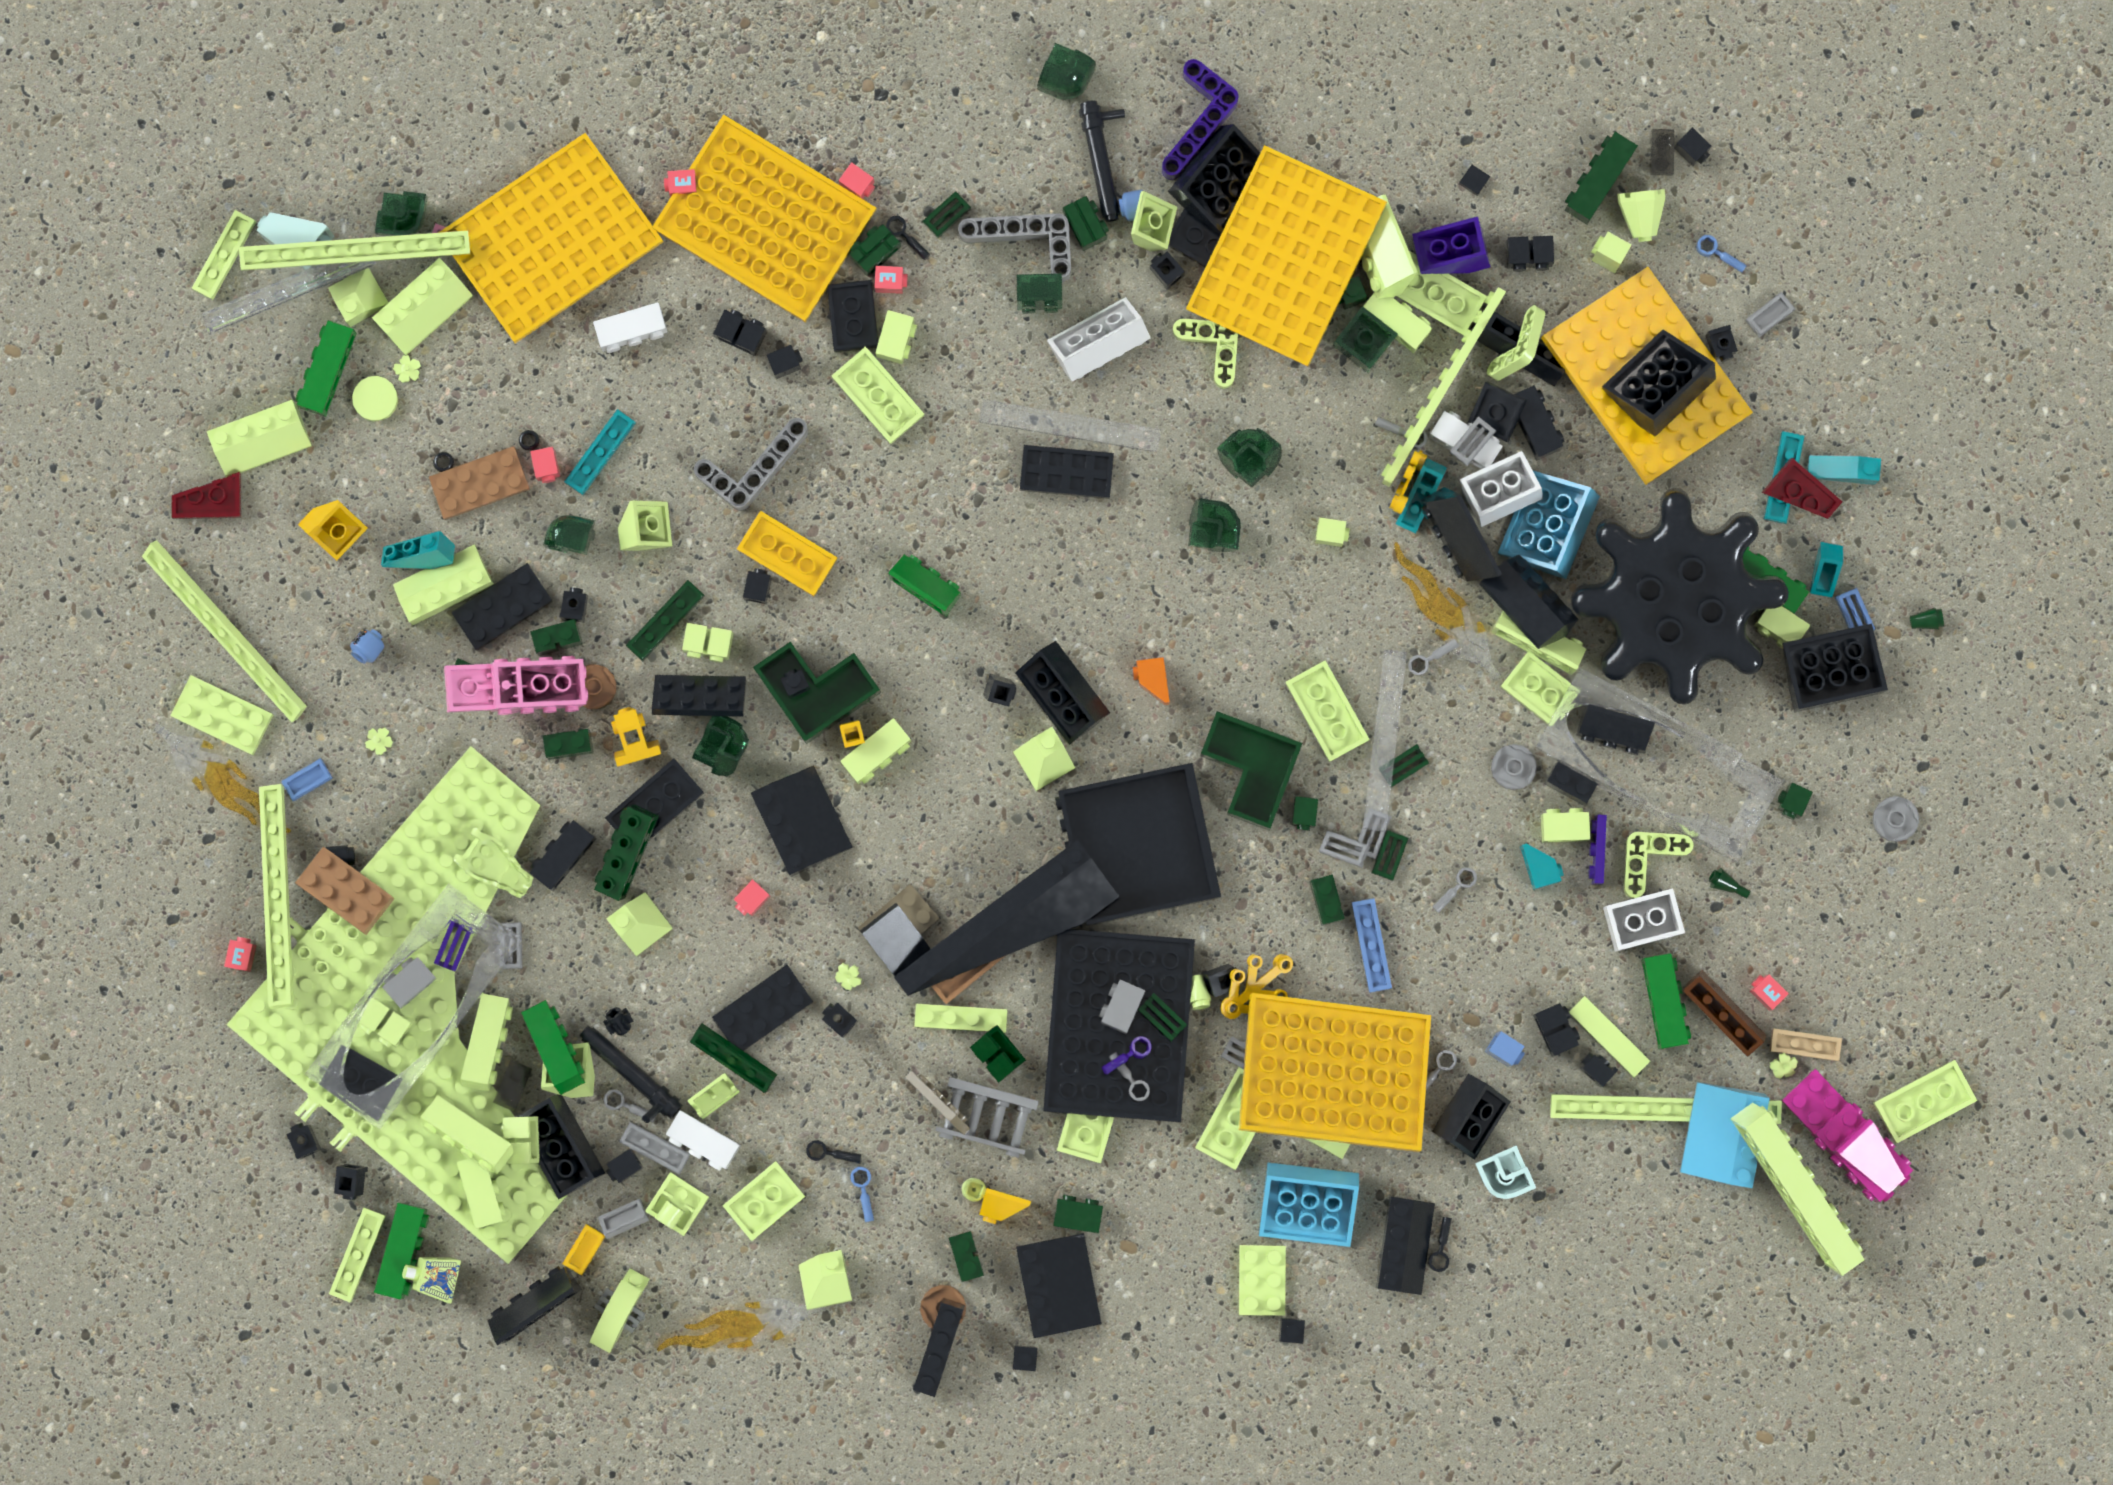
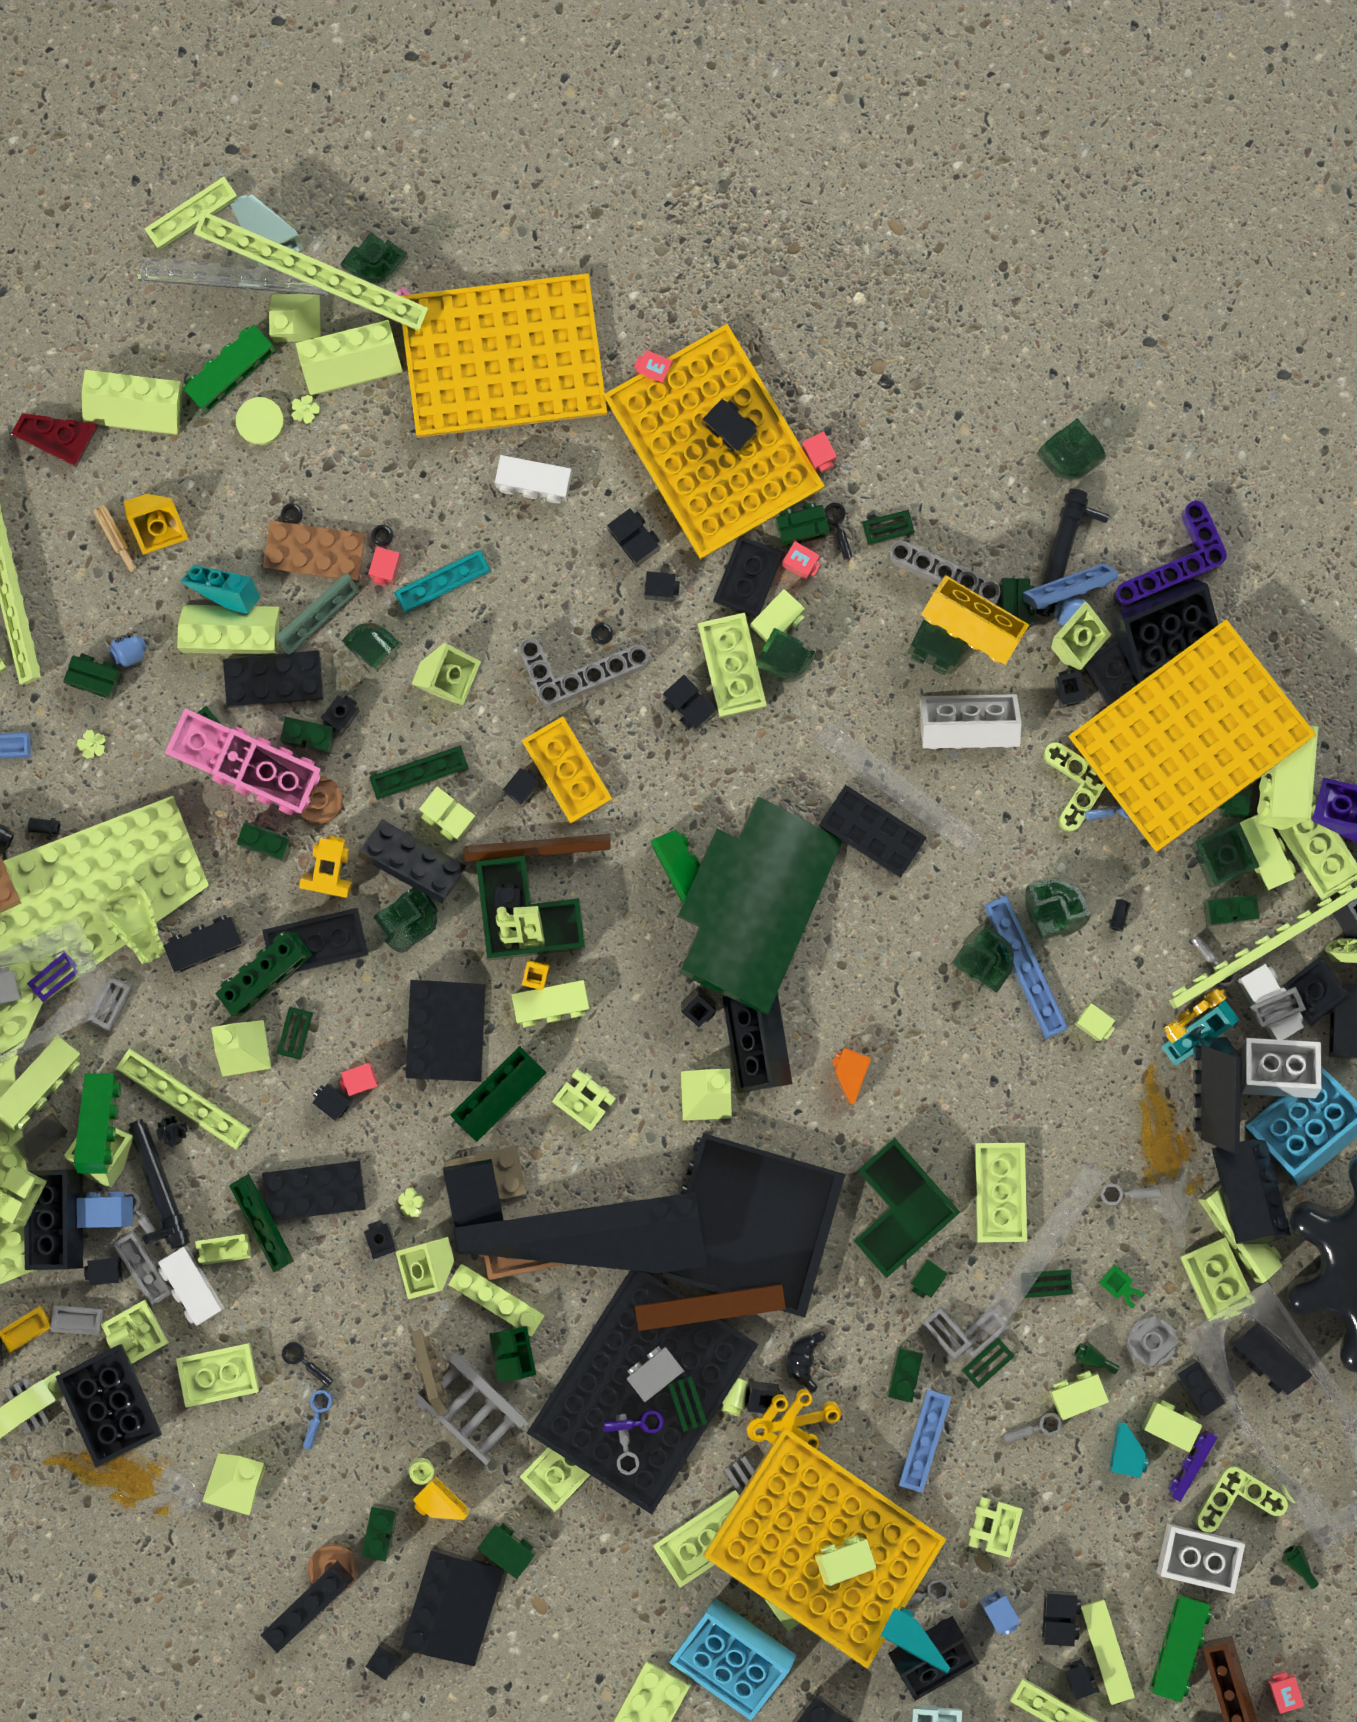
camera: 30 degrees right, 0 degrees up
none -> black pin [28,817,61,837]
none -> black slope [55,1344,162,1468]
none -> dark green brick [63,653,122,700]
none -> medium blue brick [77,1192,133,1228]
none -> tan axle [93,505,136,572]
none -> yellowish green tile [115,1048,251,1150]
none -> sand green tile [275,573,359,655]
none -> dark green tile [277,1007,314,1060]
none -> black brick [312,1083,353,1121]
none -> yellowish green slope [396,1237,454,1299]
none -> dark green brick [450,1046,547,1142]
none -> reddish brown tile [464,834,611,862]
none -> yellowish green plate [496,906,545,949]
none -> yellowish green plate [552,1069,616,1131]
none -> black piece [591,623,613,645]
none -> reddish brown tile [635,1284,786,1331]
none -> black piece [662,675,717,733]
none -> dark green slope [677,797,843,1015]
none -> black piece [702,398,758,457]
none -> clear green brick [756,627,816,683]
none -> black piece [786,1331,826,1392]
none -> yellowish green brick [815,1535,876,1586]
none -> teal slope [880,1606,950,1674]
none -> yellow brick [921,575,1029,665]
none -> yellowish green plate [969,1497,1023,1558]
none -> medium blue tile [984,896,1068,1039]
none -> medium blue plate [1023,563,1118,609]
none -> yellowish green brick [1049,1370,1109,1420]
none -> dark green cone [1074,1341,1119,1374]
none -> medium blue piece [1085,804,1130,821]
none -> green plate [1097,1264,1145,1309]
none -> black pin [1108,899,1131,932]
none -> dark green piece [1203,894,1260,927]

